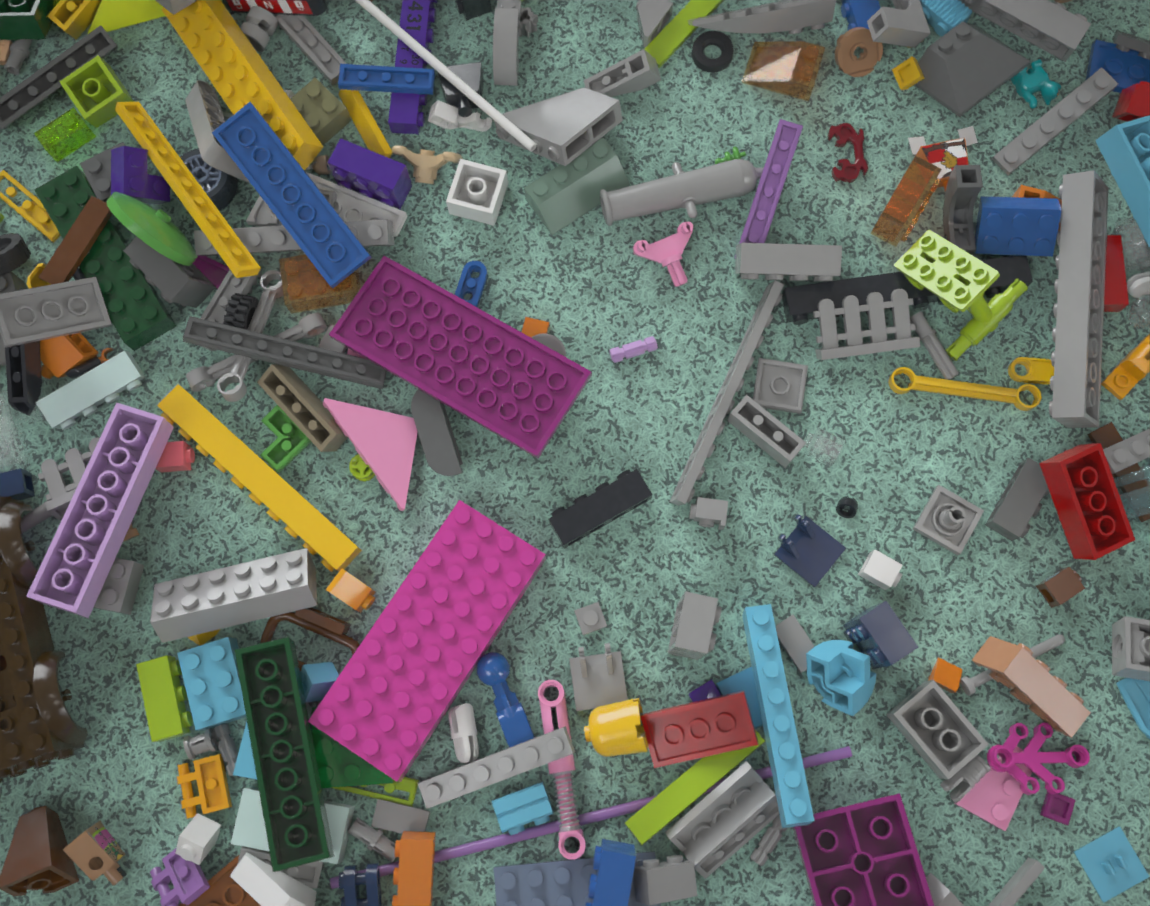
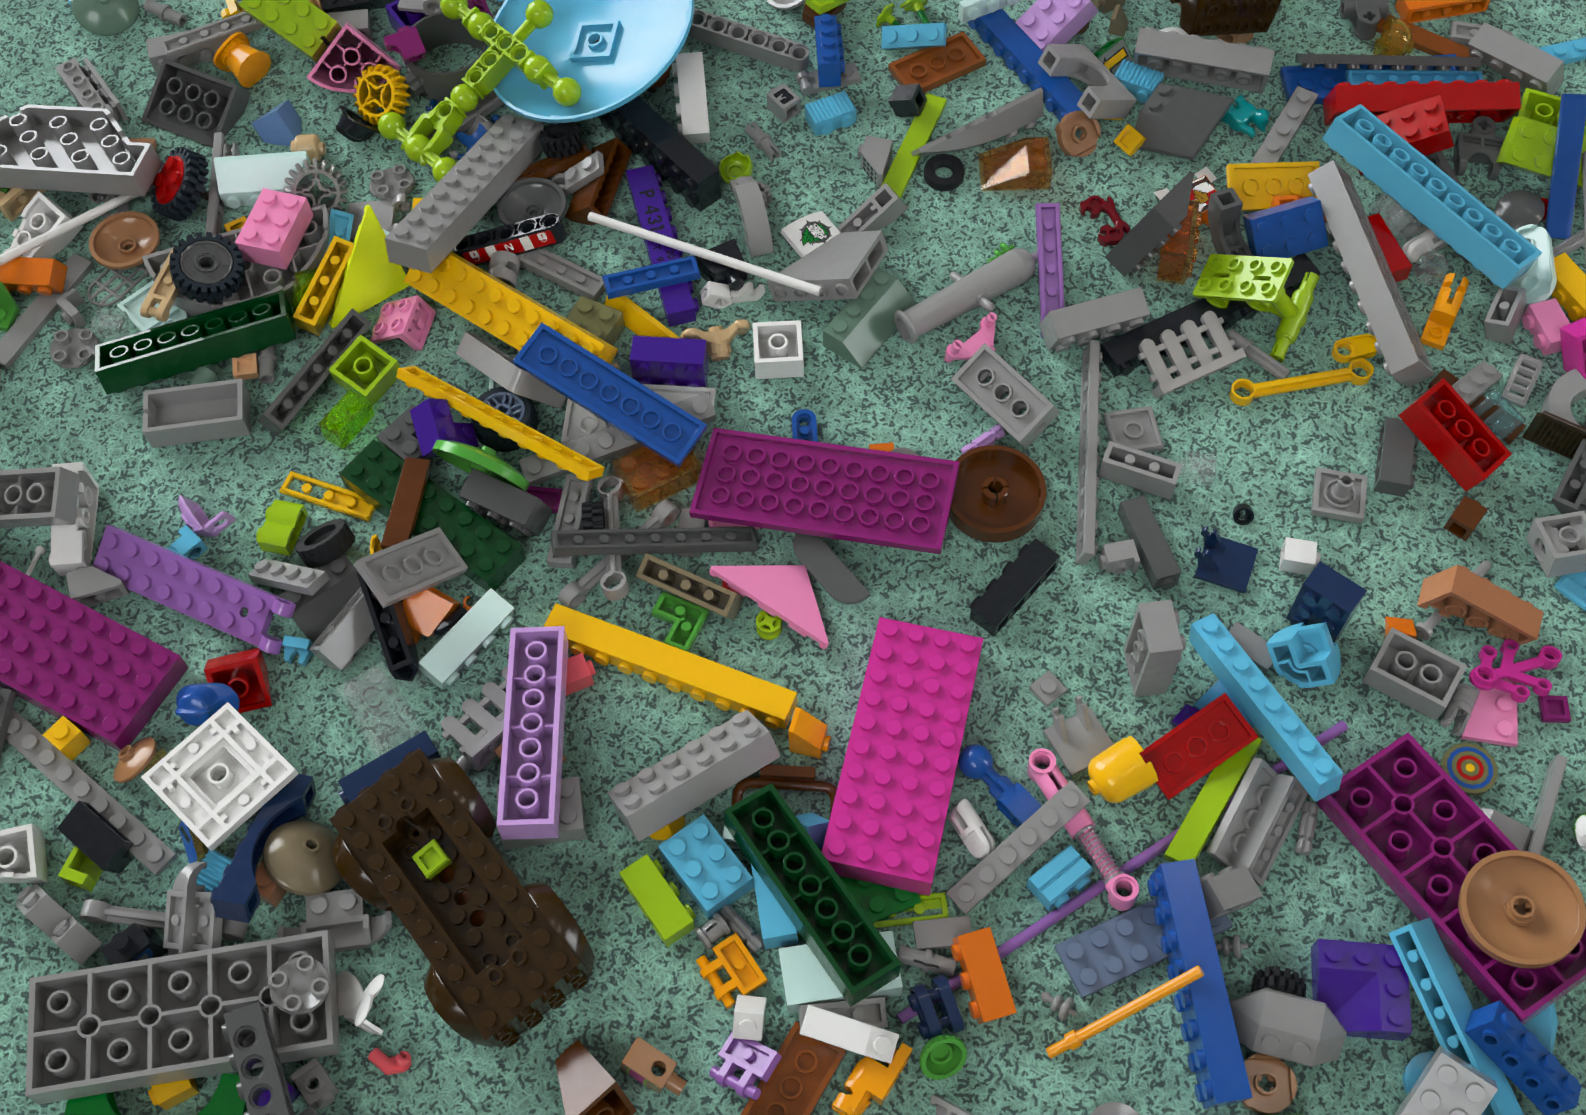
camera: 20 degrees left, 15 degrees down
none -> bright pink bracket [370,295,436,351]
none -> white slope [781,211,840,258]
none -> reddish brown piece [949,445,1046,543]
none -> light grey brick [951,343,1060,449]
none -> dark grey slope [1105,171,1194,277]
none -> dark grey brick [1117,495,1181,590]
none -> yellow plate [1226,161,1320,211]
none -> tile [1440,742,1498,796]

